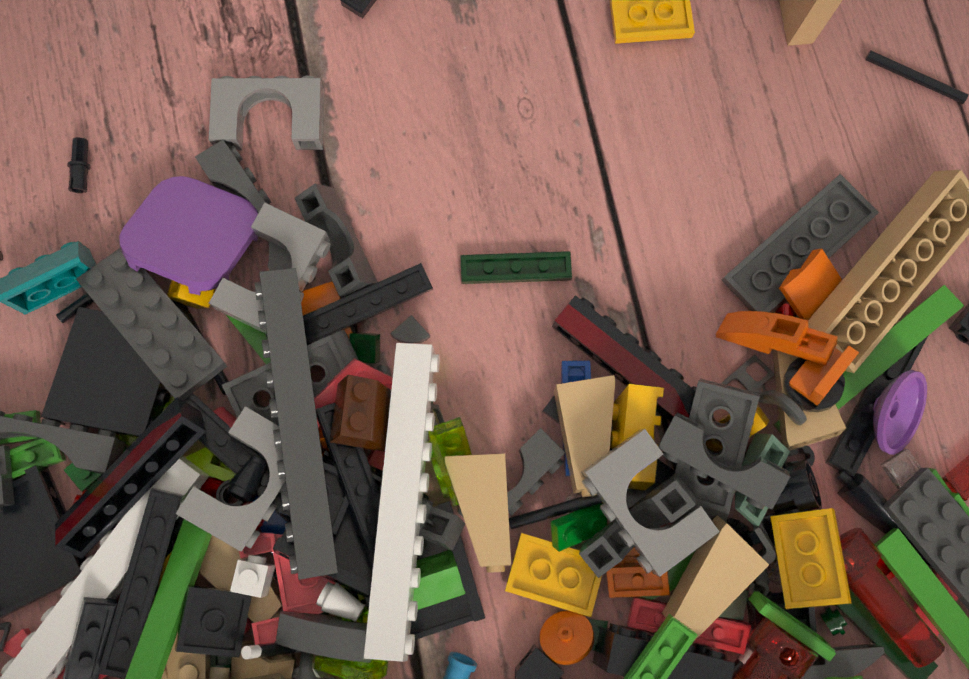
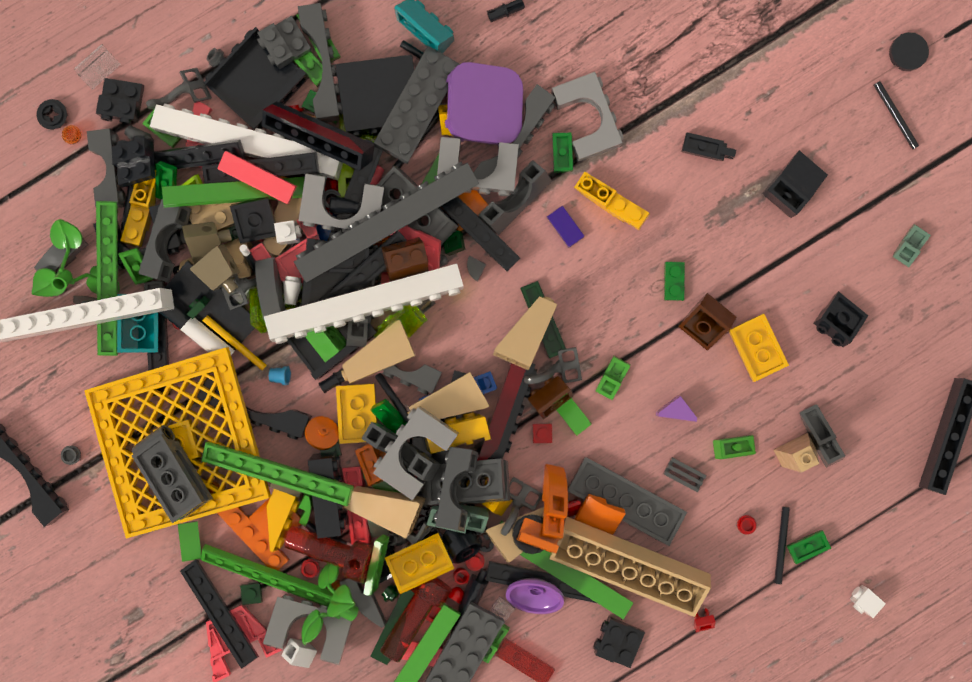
camera: 70 degrees right, 10 degrees up
none -> coral tile [217,151,297,204]
none -> black axle [319,369,345,393]
none -> red hinge [447,587,464,604]
none -> red hinge [453,567,469,585]
none -> red plate [465,552,485,571]
none -> tan slope [493,296,557,370]
none -> dark grey piece [524,347,582,384]
none -> reddish brown slope [528,376,574,420]
none -> red plate [533,423,552,443]
none -> dark purple tile [547,206,585,248]
none -> green plate [552,132,573,172]
none -> bright green slope [557,398,592,436]
none -> yellow slope [574,172,650,230]
none -> bright green slope [595,355,631,400]
none -> medium lavender slope [656,396,697,422]
none -> dark grey tile [663,457,707,492]
none -> green plate [664,262,685,301]
none -> reddish brown slope [678,293,737,351]
none -> bright green slope [713,435,756,459]
none -> red plate [737,515,757,535]
none -> green plate [787,530,831,564]

